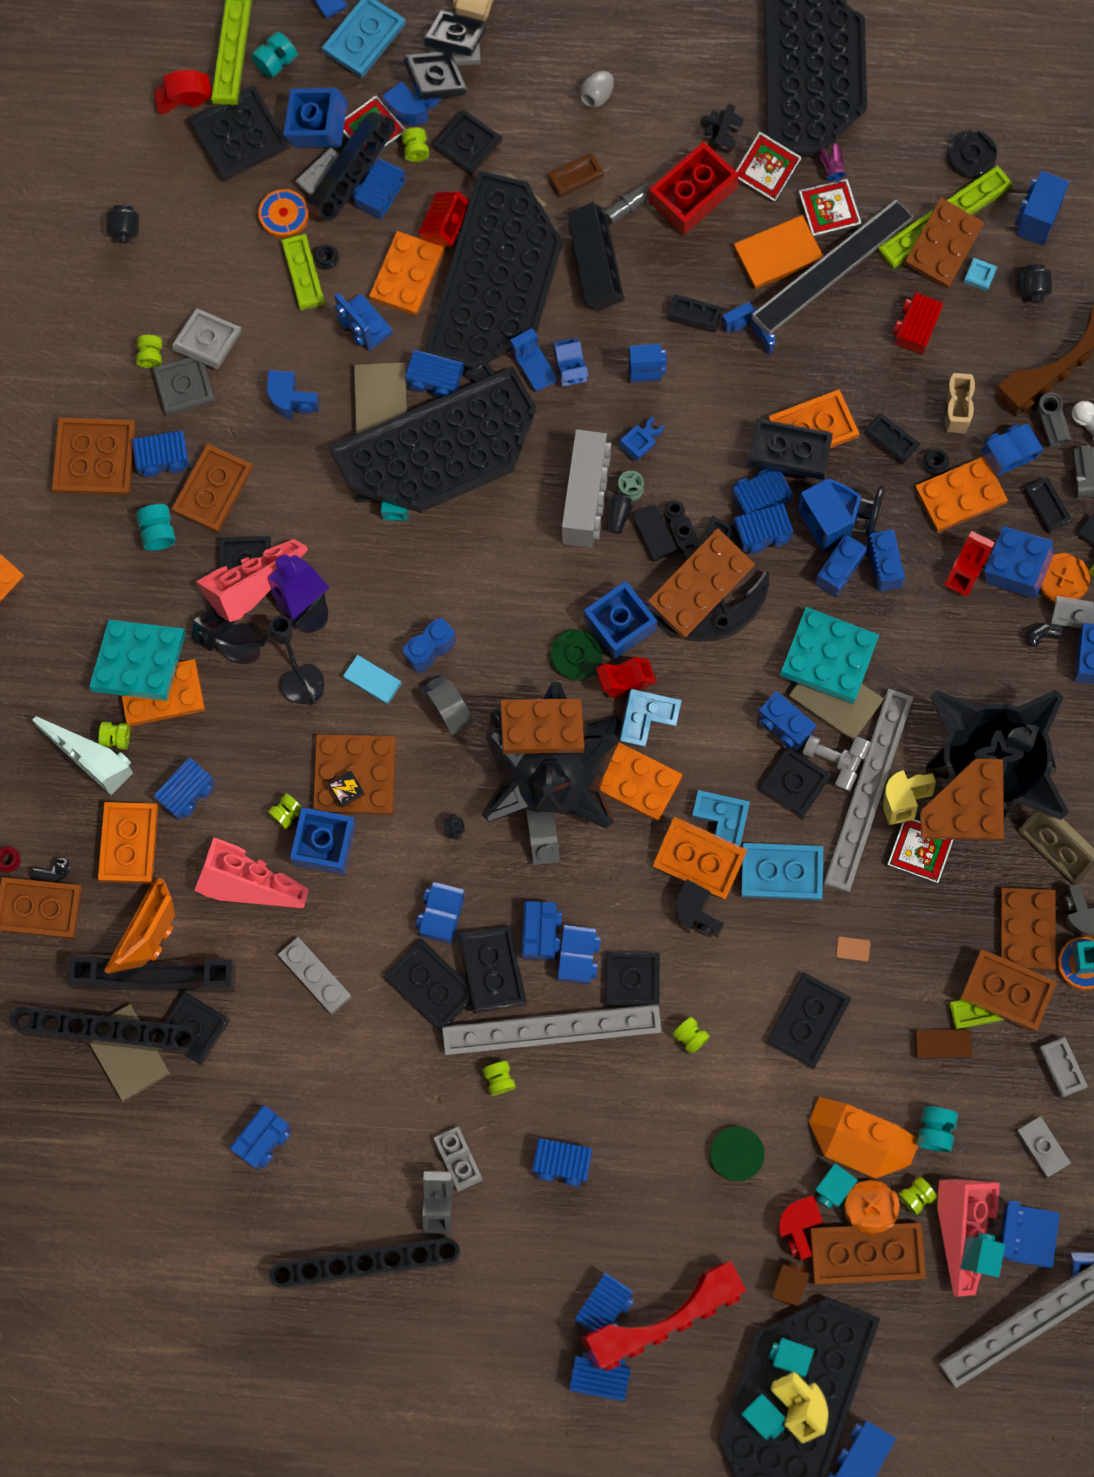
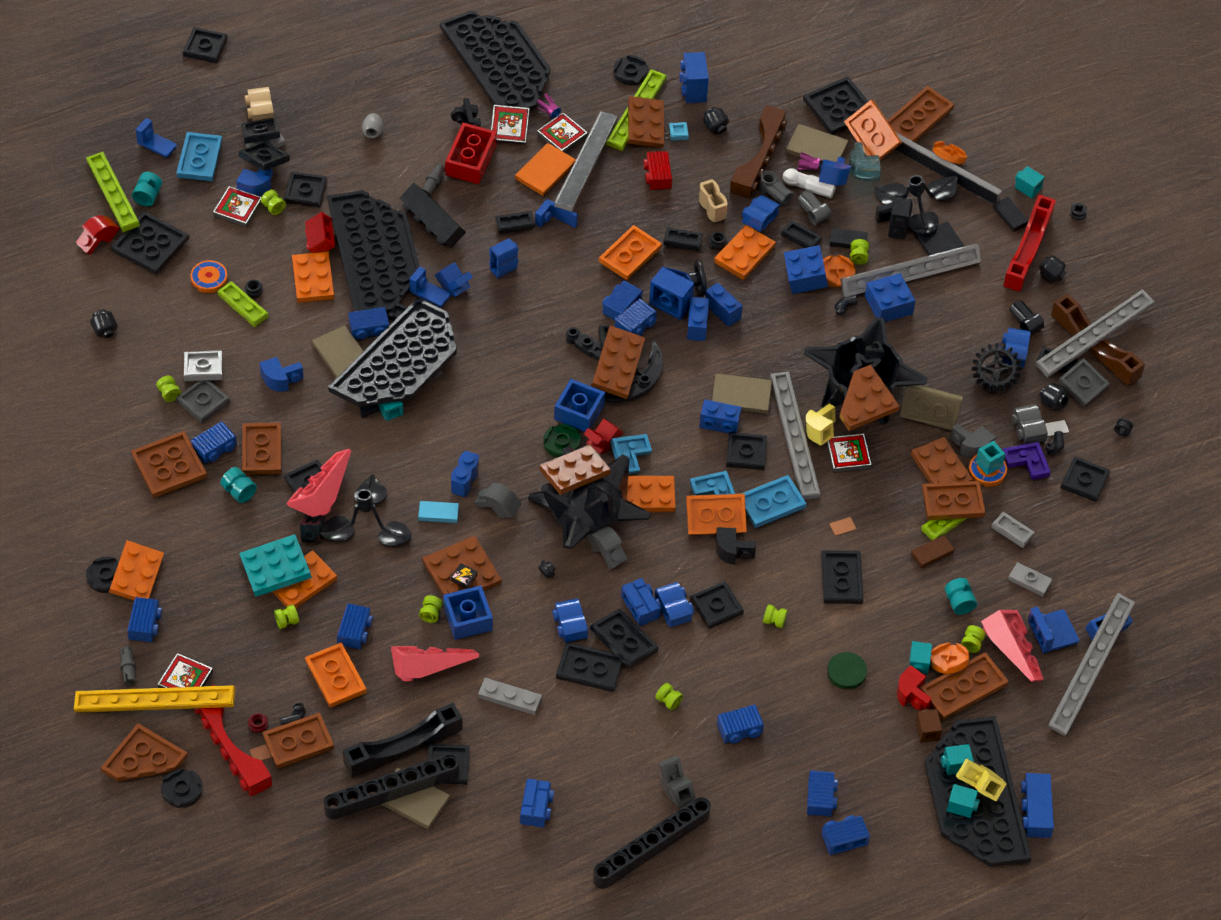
camera: 35 degrees left, 20 degrees down
light aqua wedge [32,717,133,795] -> none
orange wedge [104,877,175,974] -> none
dark purple torso [268,555,329,620] -> none
blue brick [283,88,348,148] -> none
light grey plate [296,148,339,197] -> none
black beam [307,112,395,221] -> none
blue bracket [334,292,393,351] -> none
blue brick [353,158,406,220] -> none
light grey slope [434,1126,483,1192] -> none
light grey plate [443,1004,661,1055] -> none
reddish brown tile [548,153,604,198] -> none
light grey brick [562,430,611,548] -> none
red arch [580,1261,746,1372] -> none
black cone [607,494,633,534] -> none
sand green wheel [618,471,644,501] -> none
blue plate [619,417,664,462] -> none
black tile [632,505,677,562] -> none
black tile [747,418,833,480] -> none
teal plate [780,607,879,704] -> none
light grey bar [803,735,871,792] -> none
orange wedge [808,1097,918,1179] -> none
red brick [944,531,995,597] -> none
teal brick [960,1233,1005,1277] -> none

